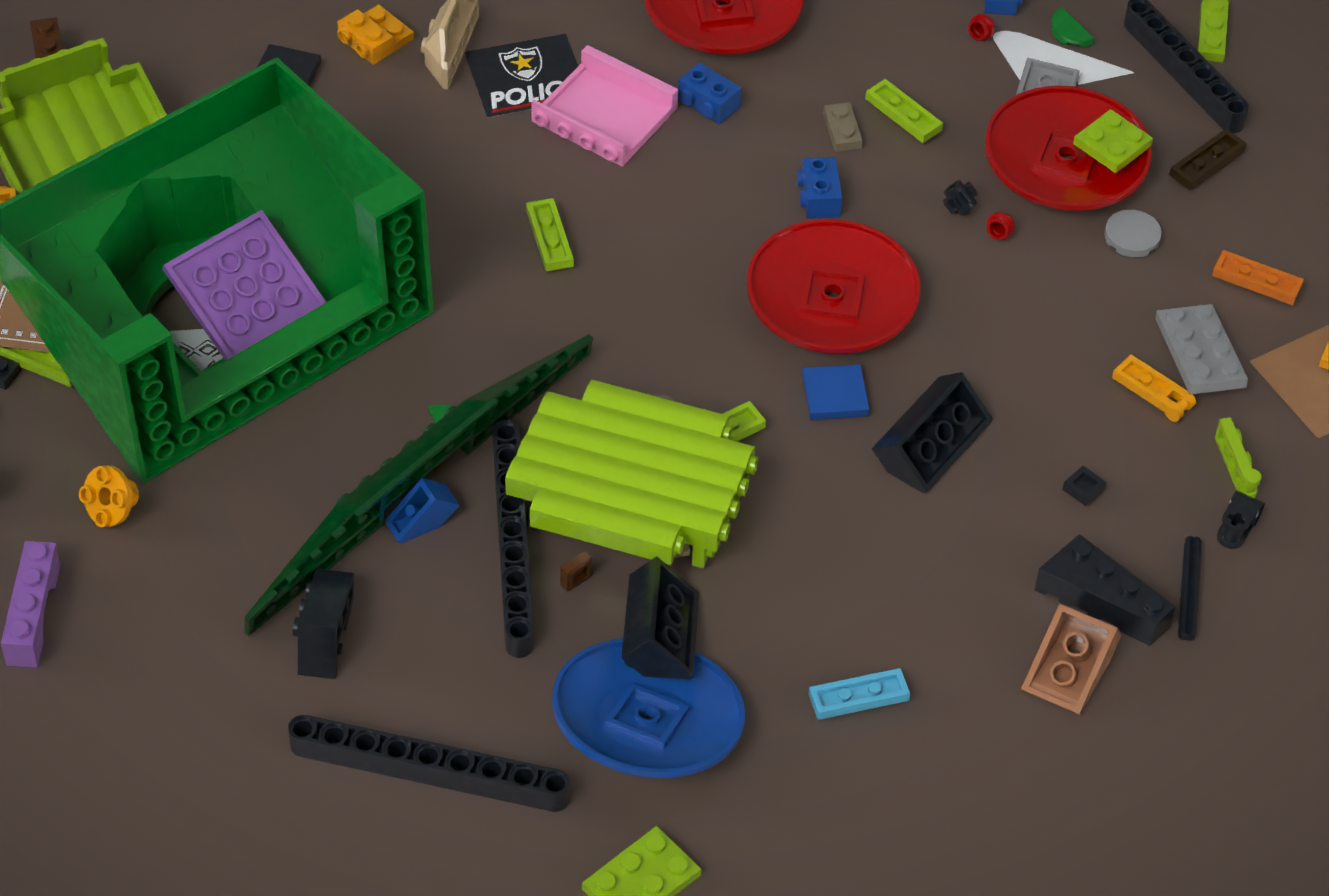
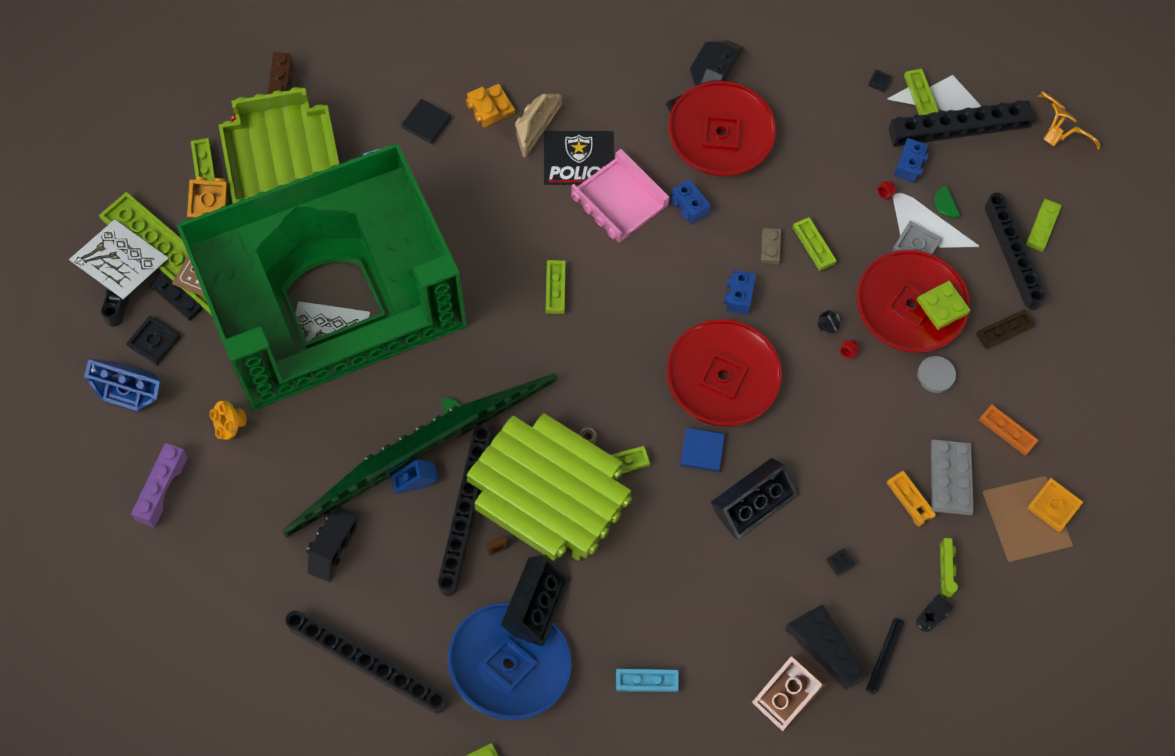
camera: 15 degrees right, 15 degrees up
medium lavender plate [162,210,326,361] -> none

